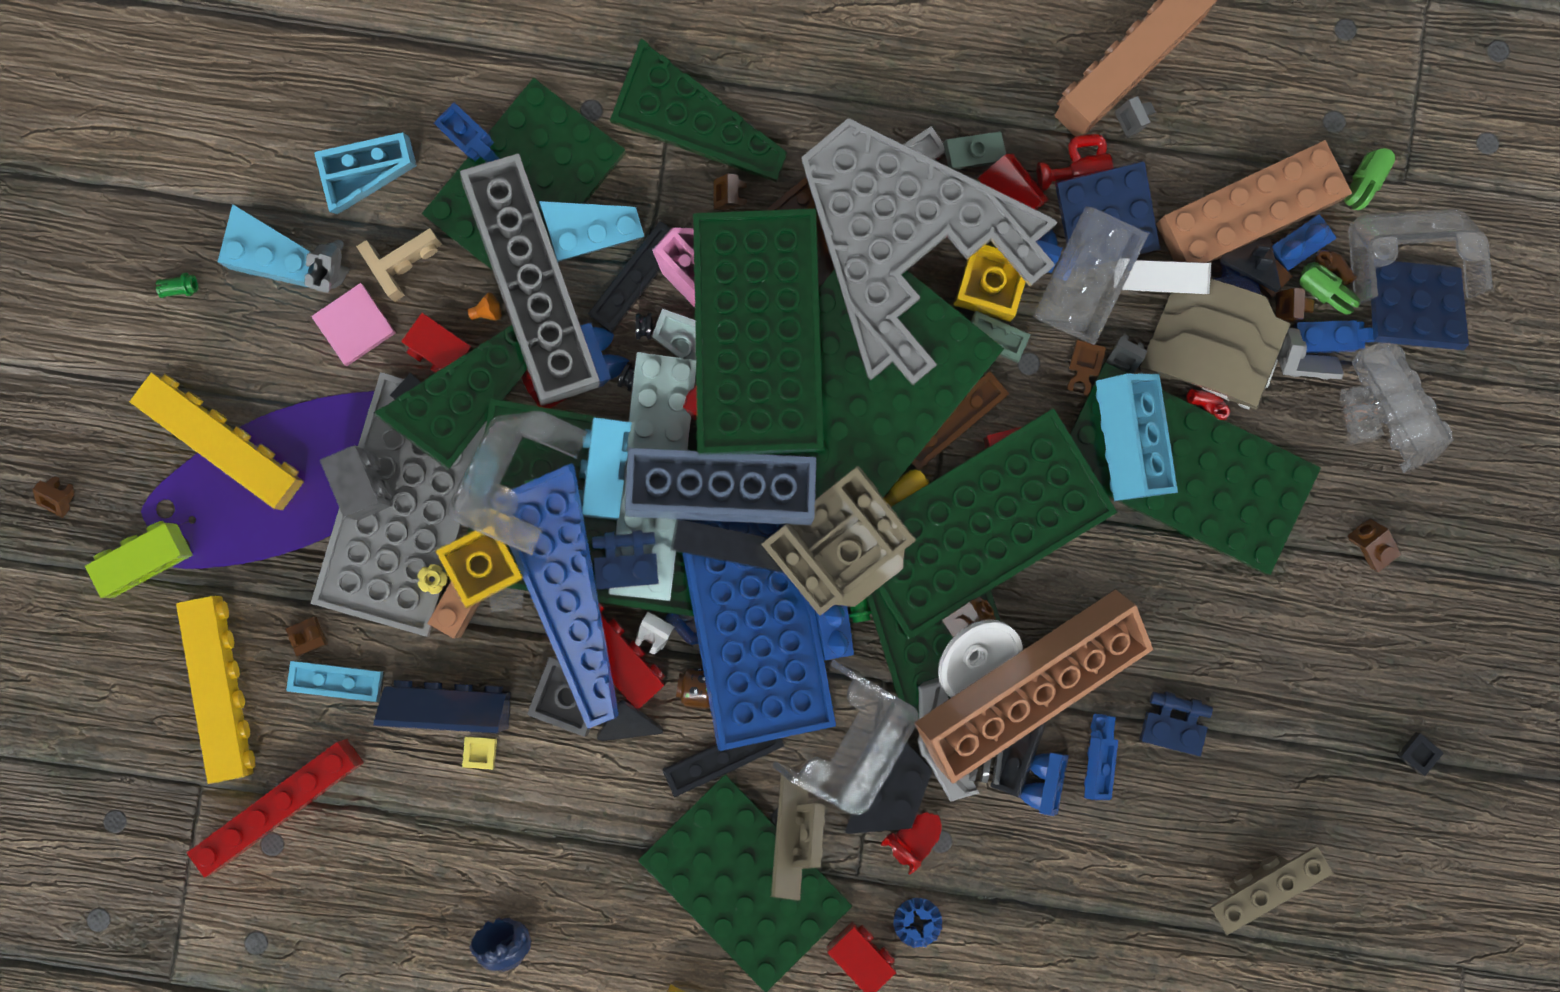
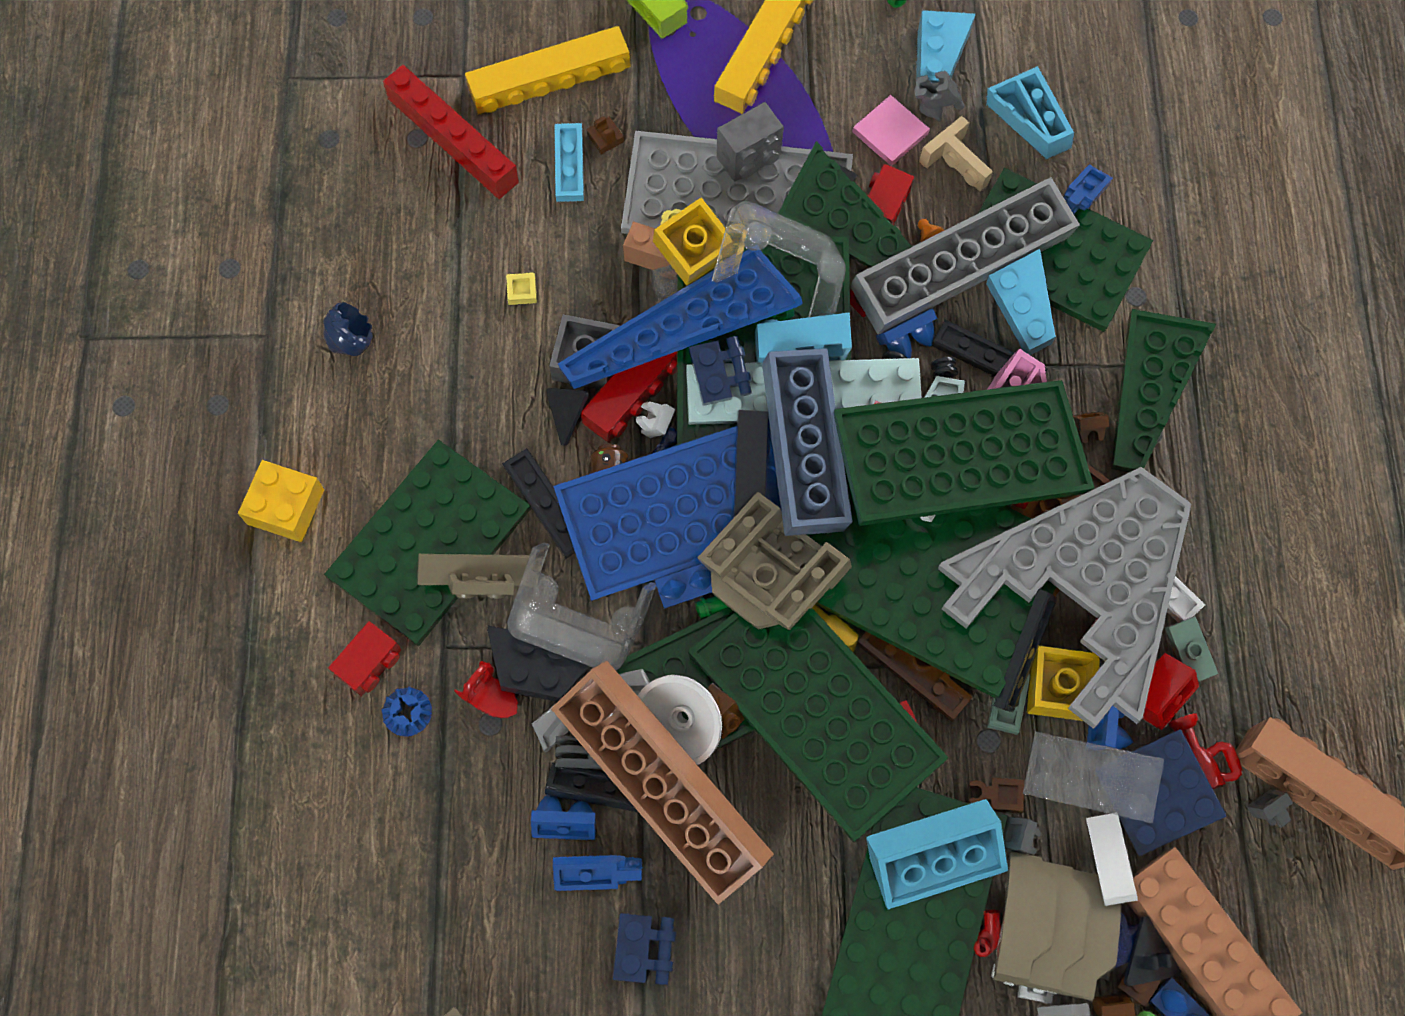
camera: 80 degrees right, 15 degrees down
dark blue slope [374,680,511,733] -> none
none -> black tile [993,589,1057,713]

